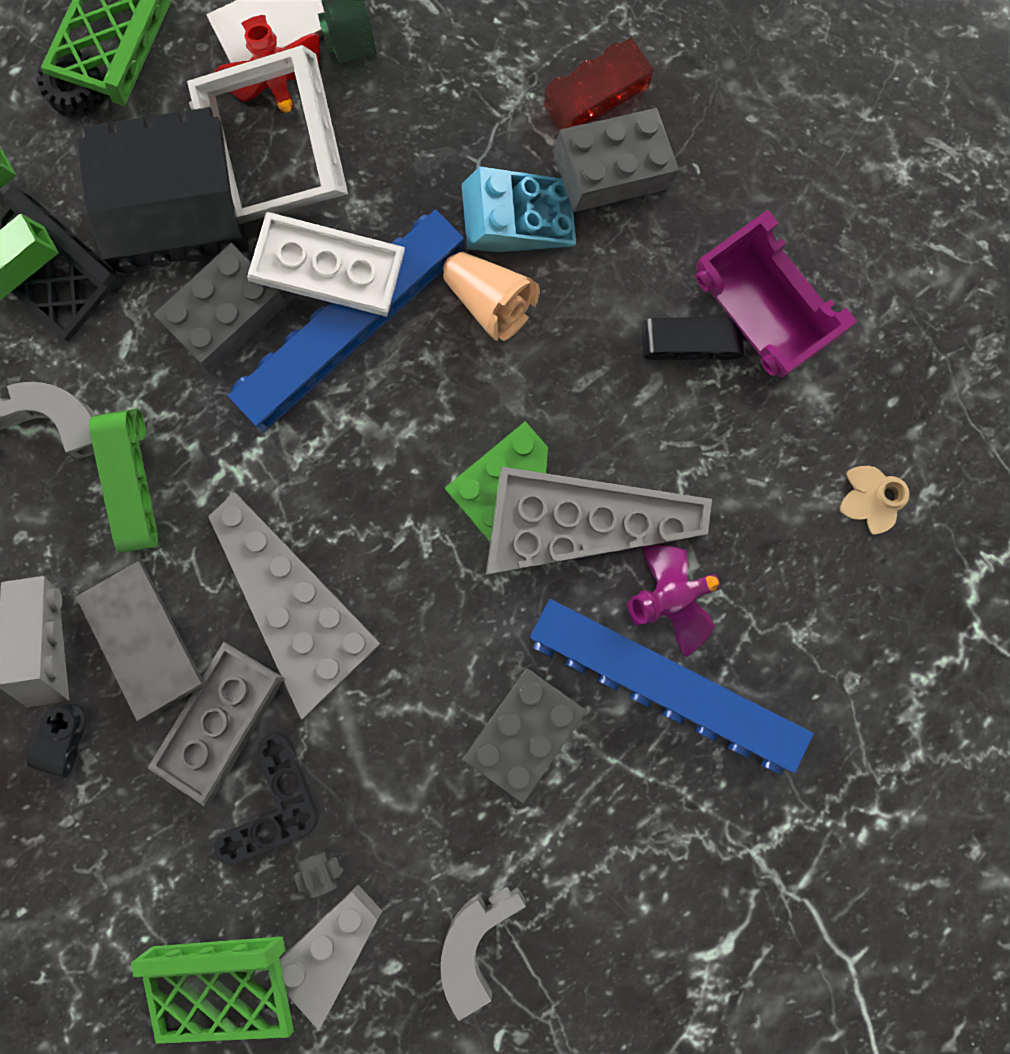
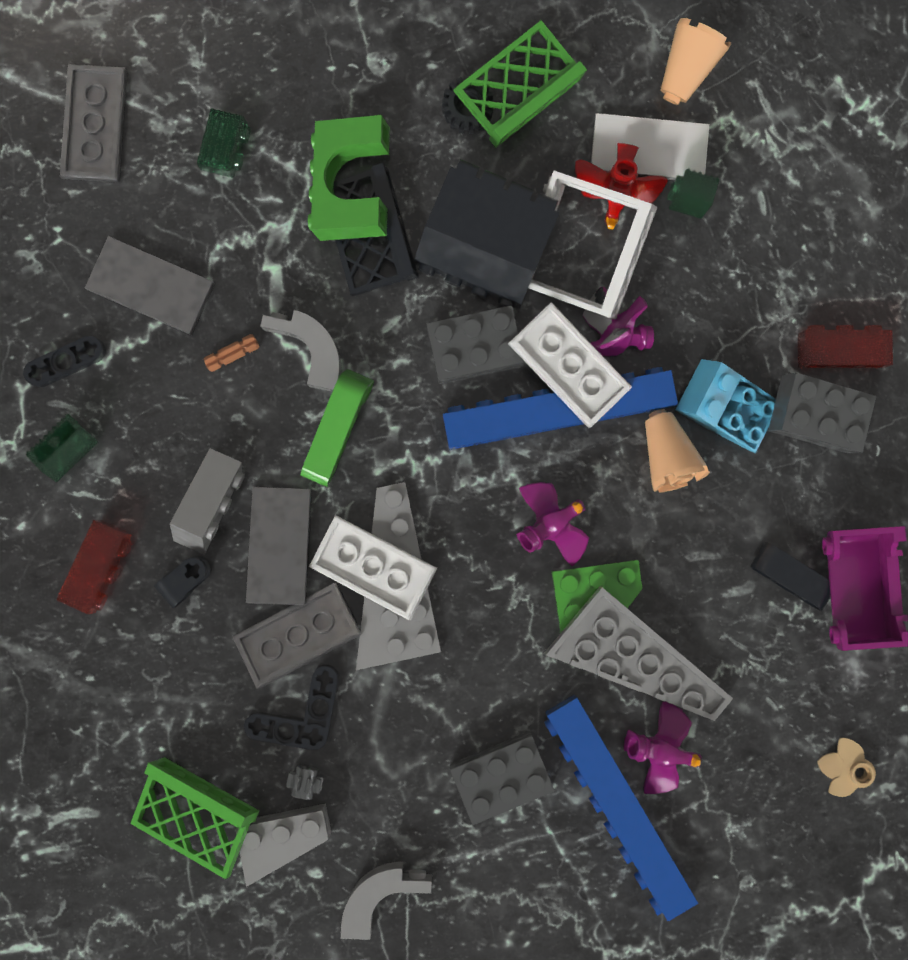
camera: 25 degrees right, 5 degrees up
none -> white tile [309,515,437,620]
none -> magenta animal [516,482,589,566]
none -> magenta animal [583,287,654,356]

